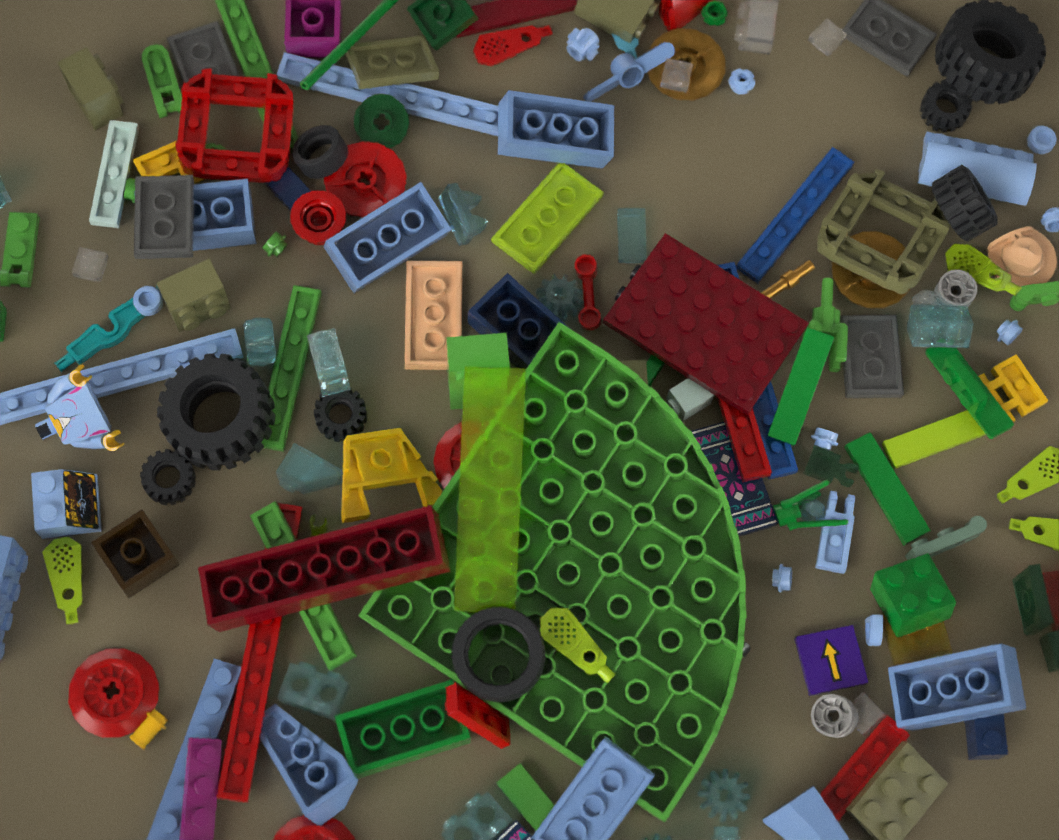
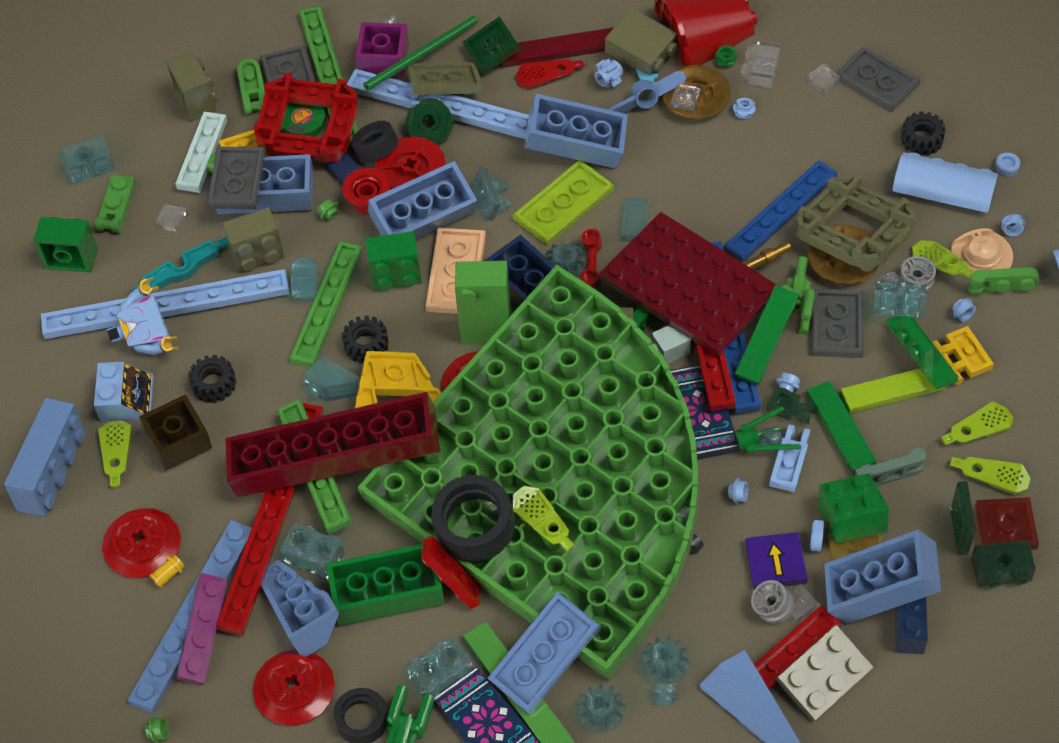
camera: 15 degrees right, 15 degrees down
light blue tile [133,286,163,316] -> none
black tyre [157,353,276,471] -> none
clear light blue brick [307,328,351,397] -> none
clear neon green plate [454,366,526,612] -> none
black tyre [932,165,998,242] -> none
black tyre [935,0,1046,104] -> none
none -> green tile [282,103,326,137]
none -> green brick [365,231,422,291]

